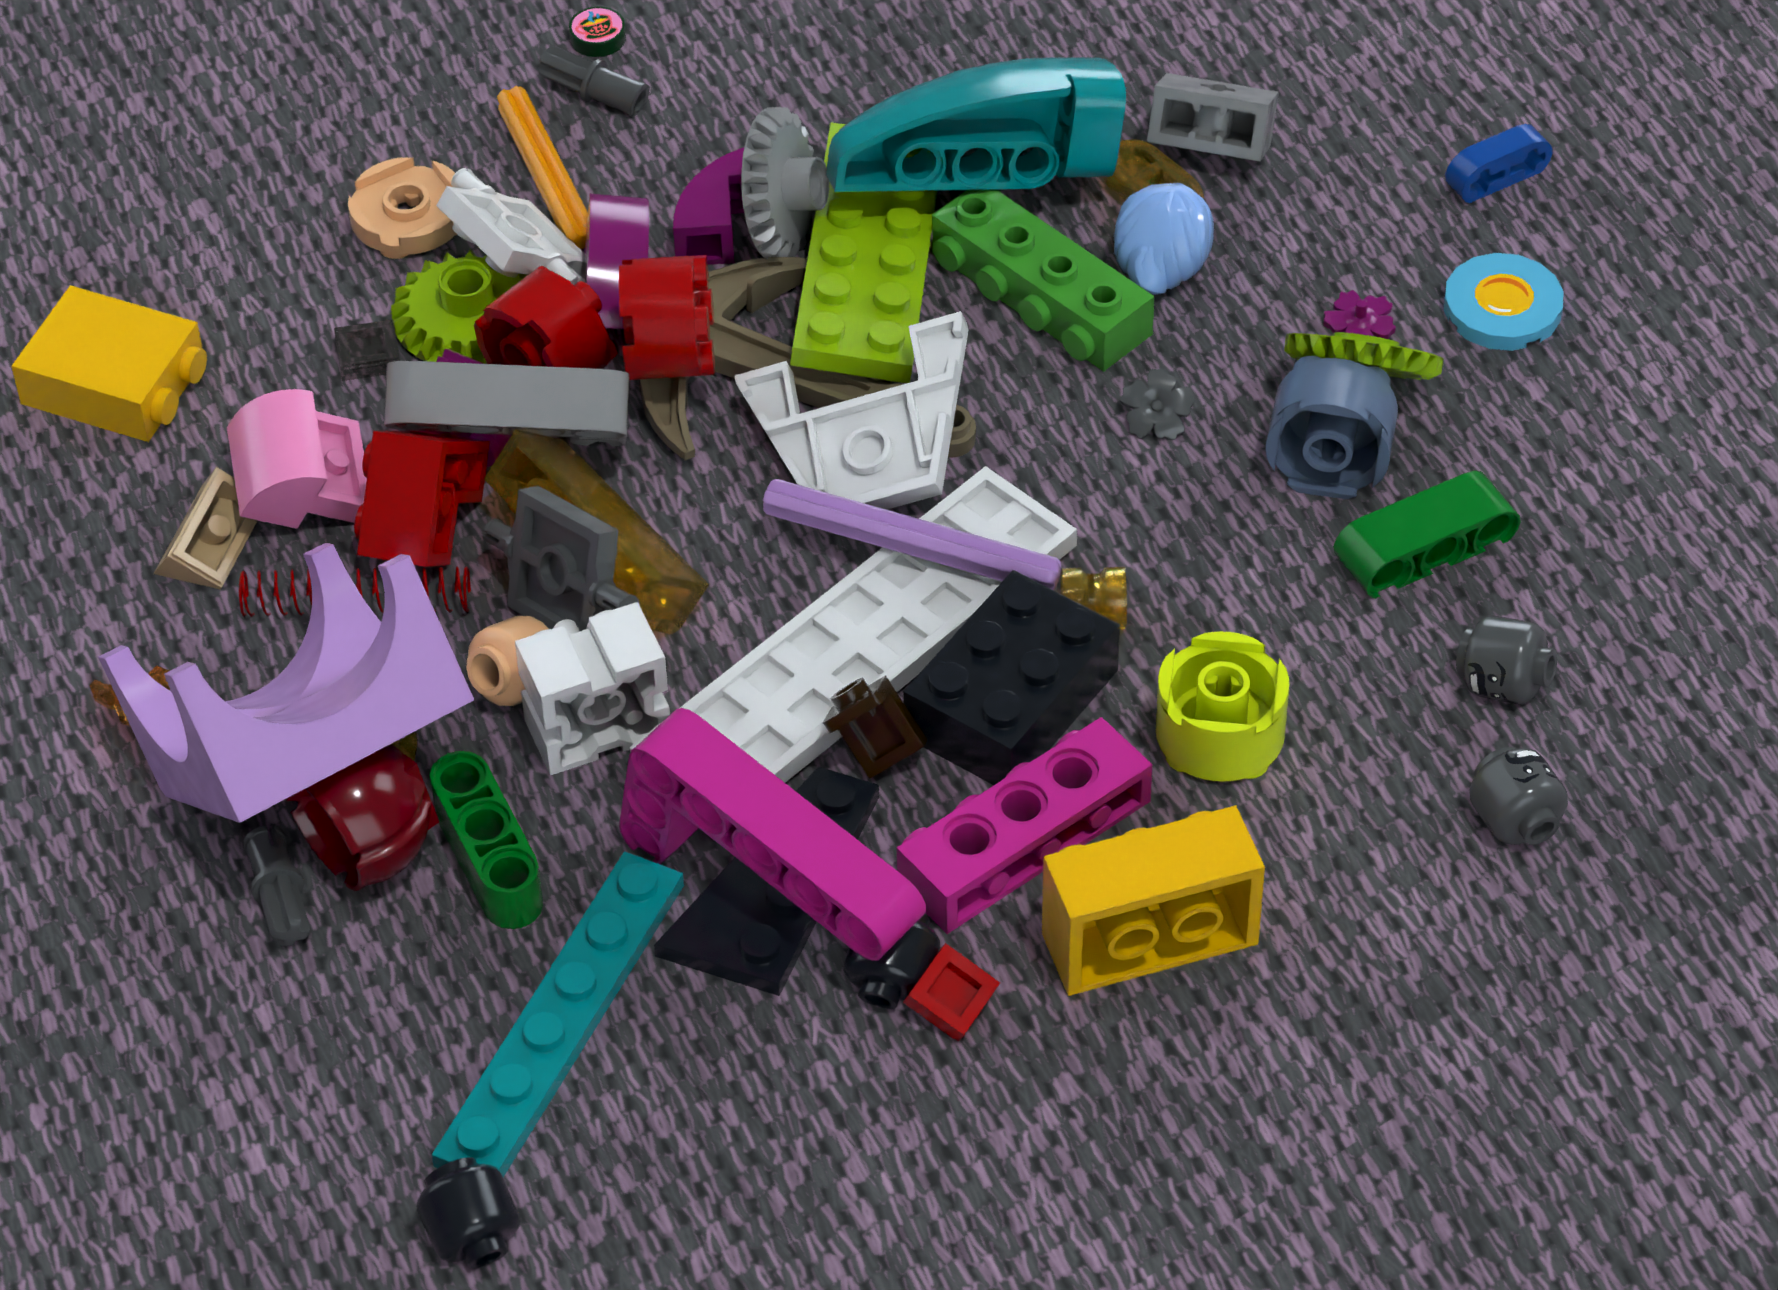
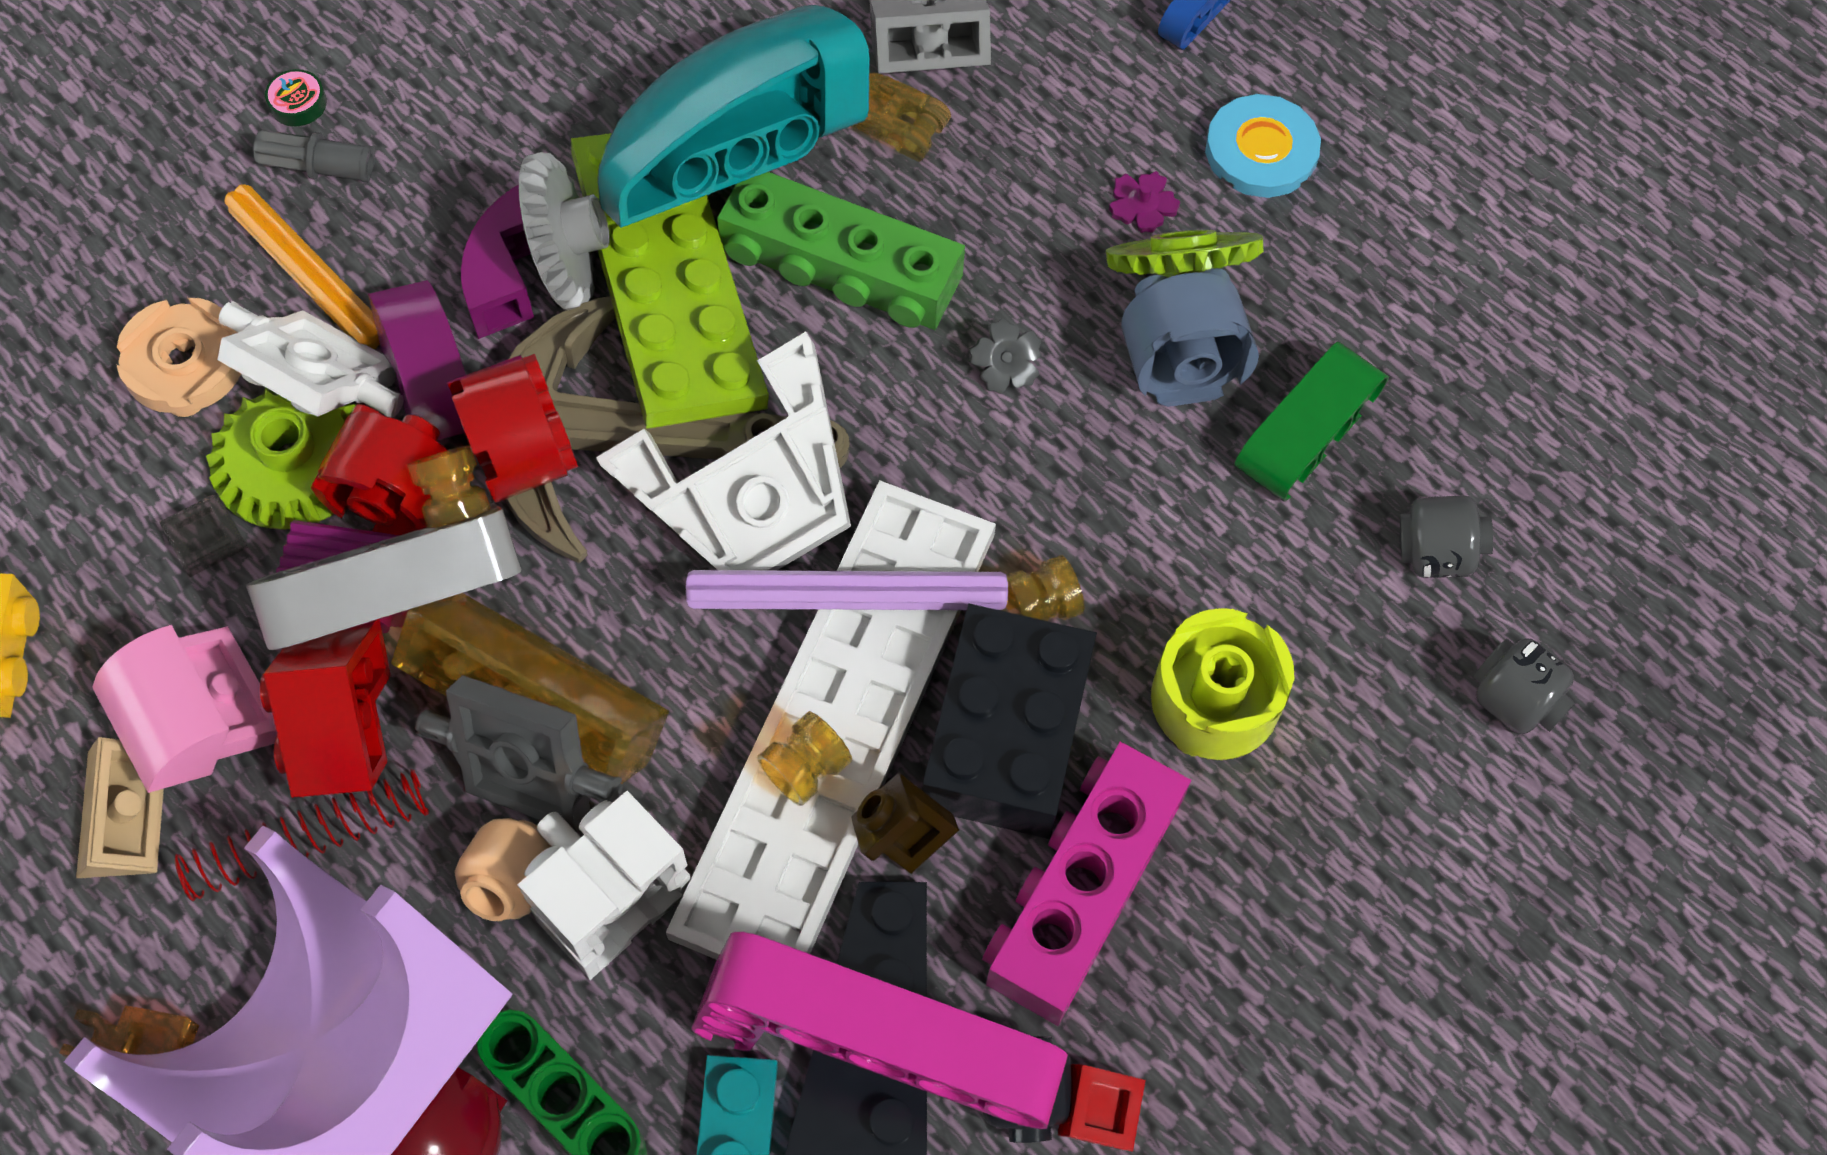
camera: 25 degrees left, 15 degrees up
yellow brick [1042,805,1265,996] -> none
light blue hair [1114,183,1214,295] -> none
none -> clear yellow wheel [407,446,491,528]
none -> clear yellow wheel [757,711,852,806]

